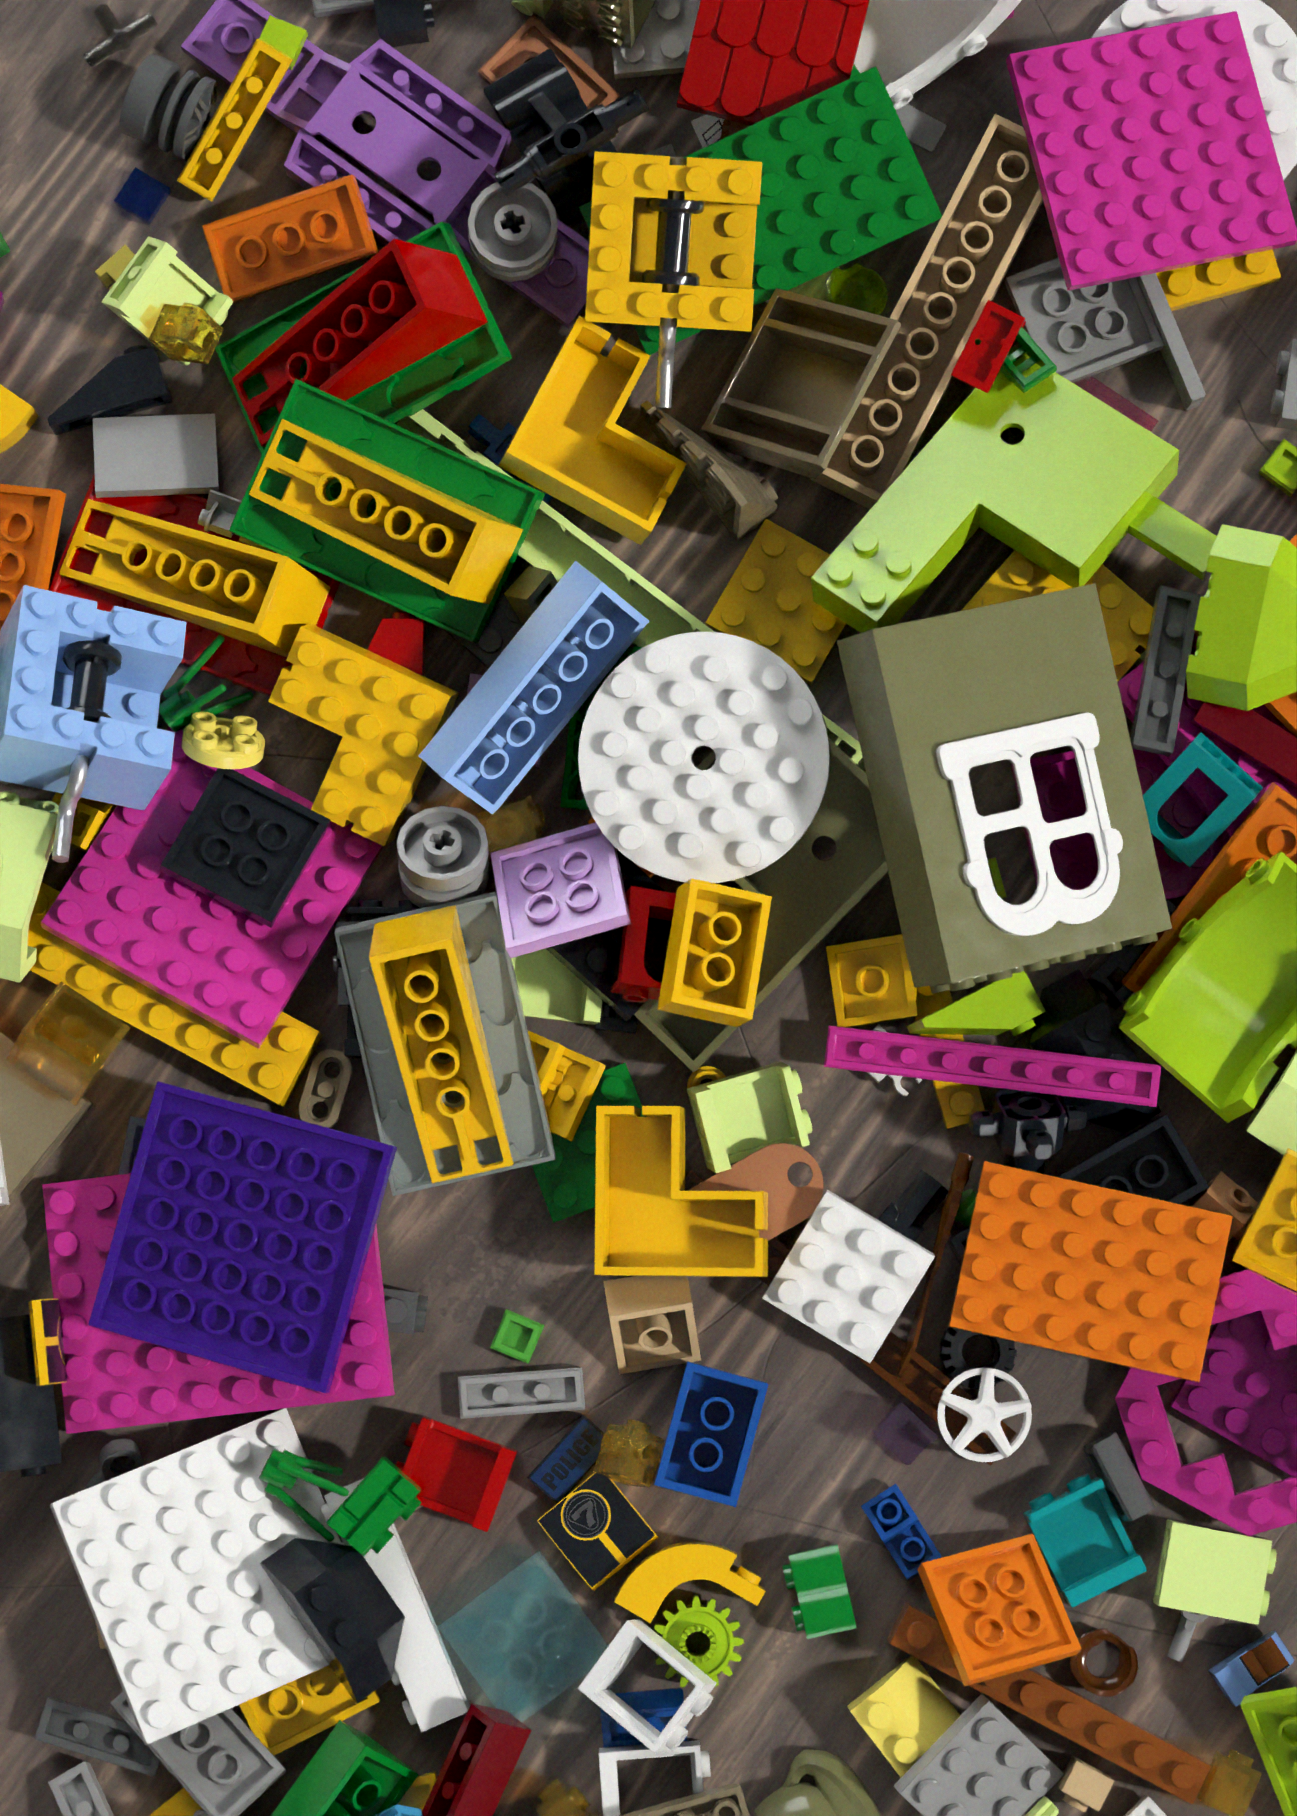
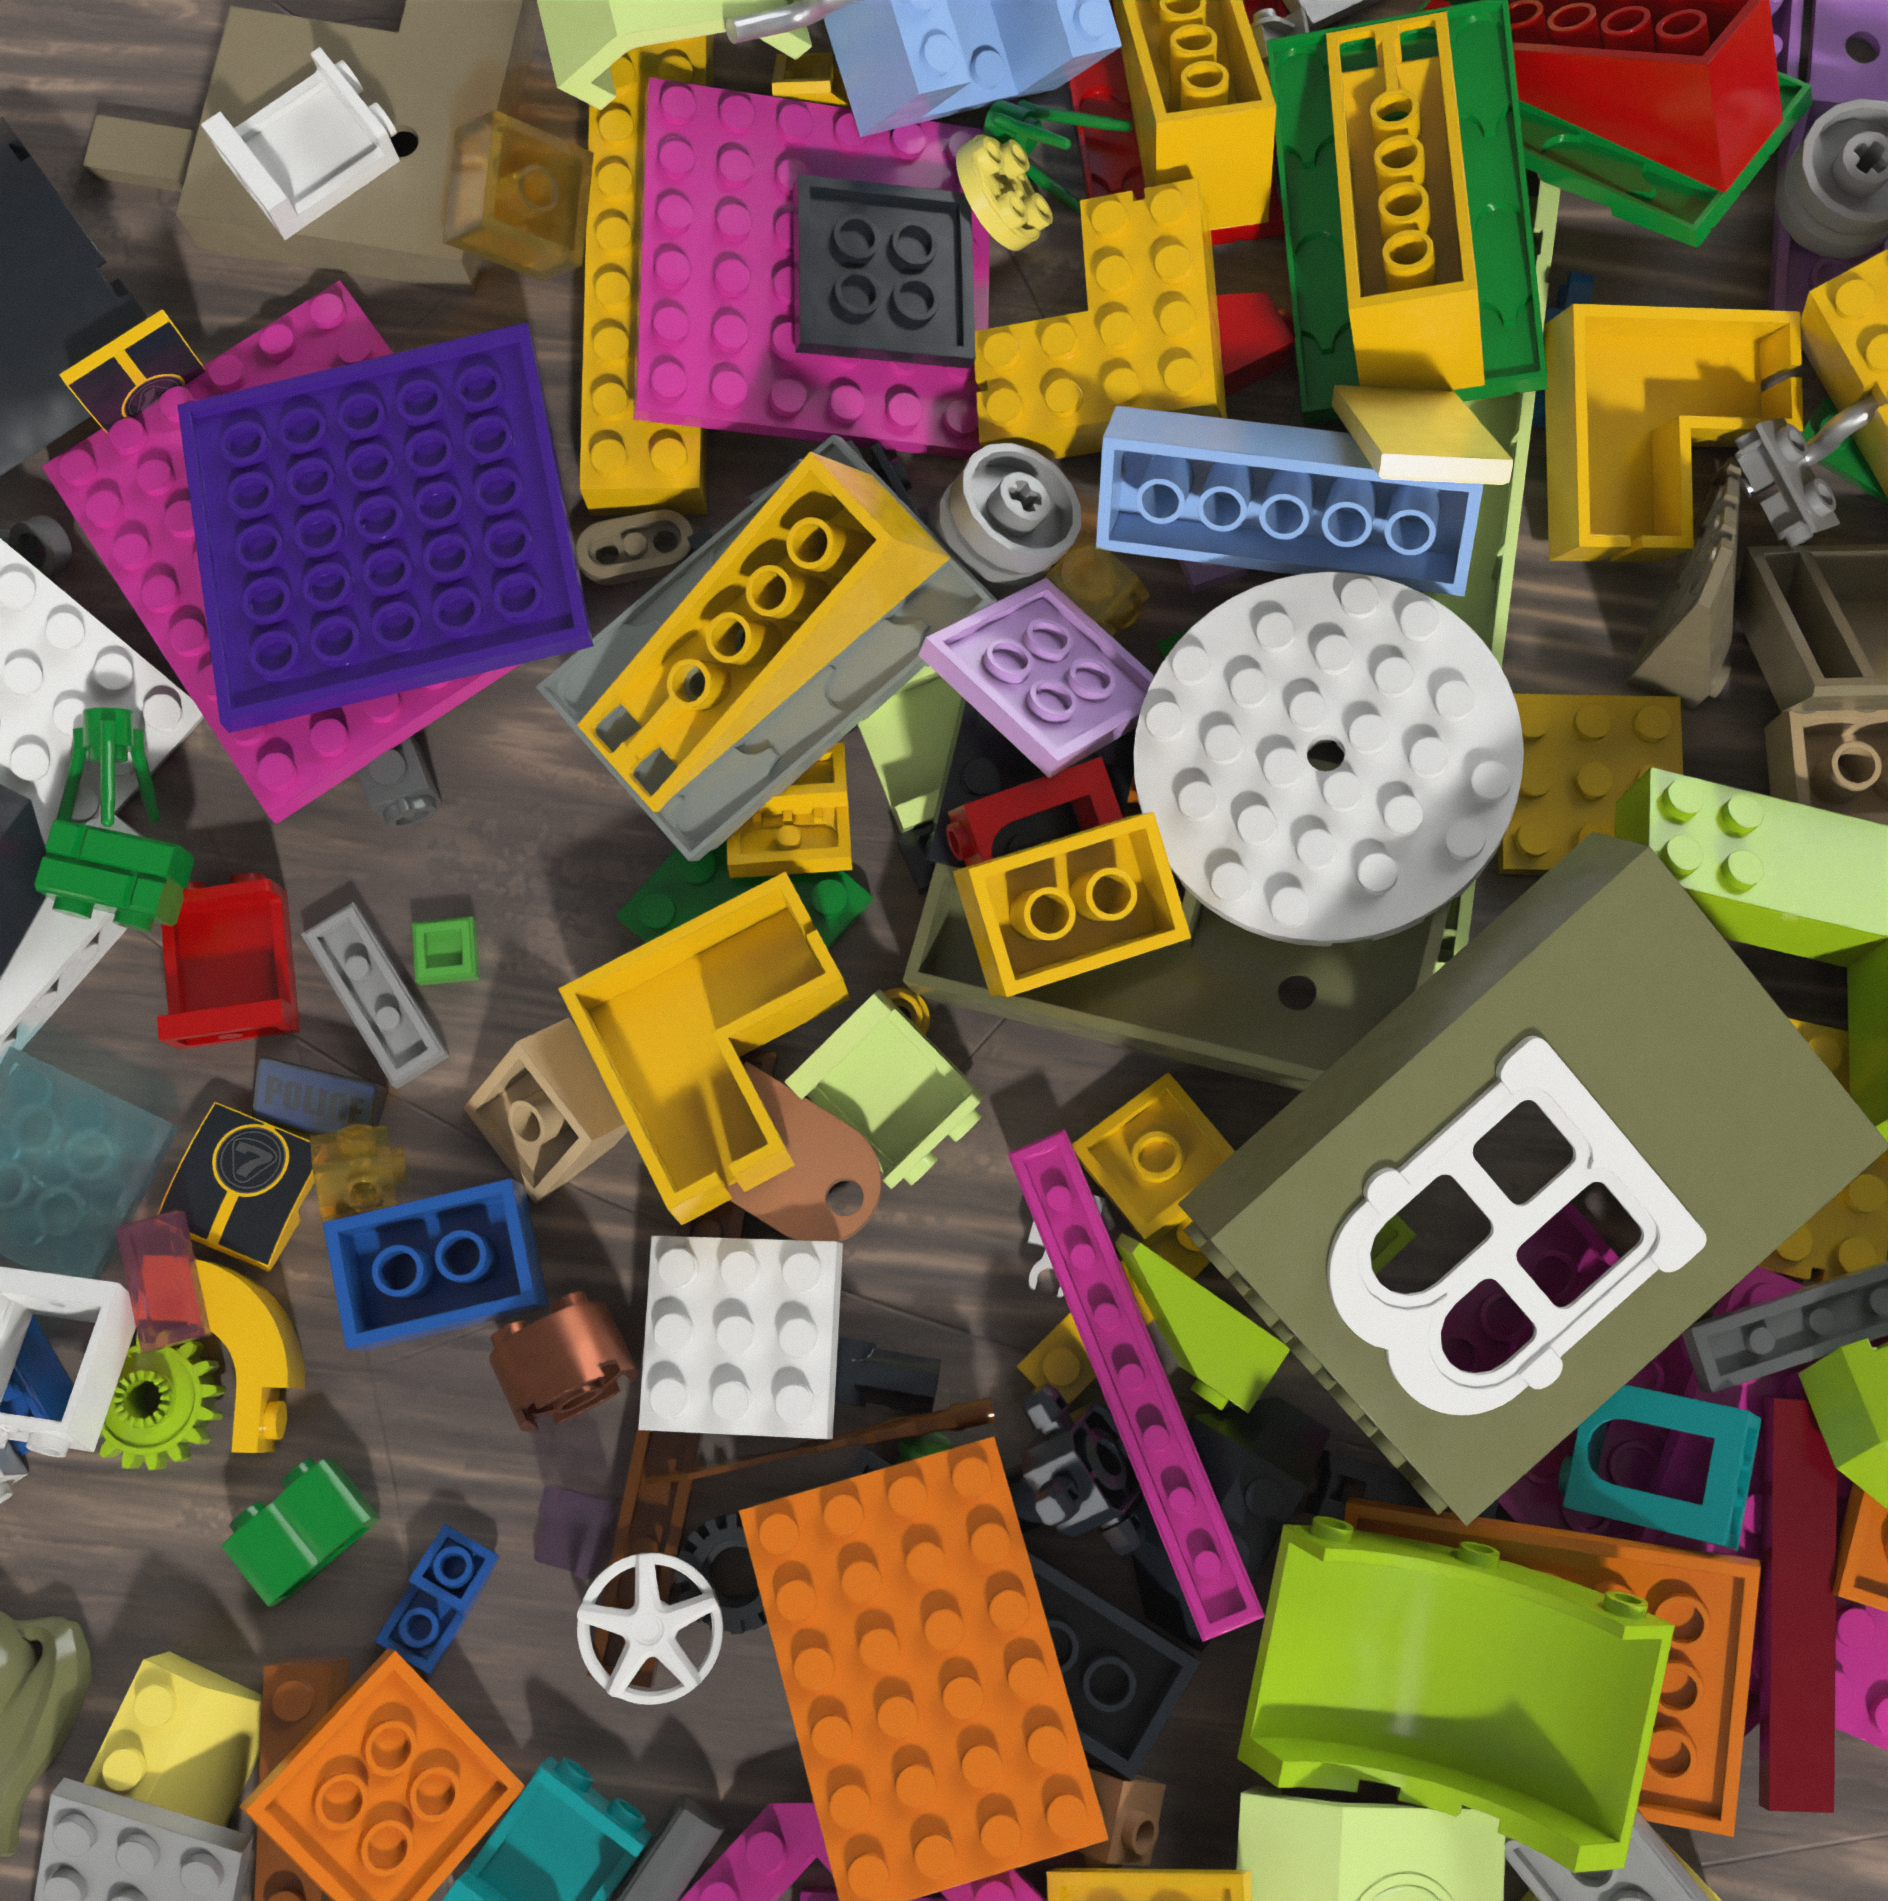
camera: 65 degrees right, 5 degrees down
none -> clear pink tile [115,1210,211,1353]
none -> copper brick [489,1291,639,1432]
none -> light yellow tile [1332,385,1513,485]
none -> light grey hinge [1735,417,1840,548]

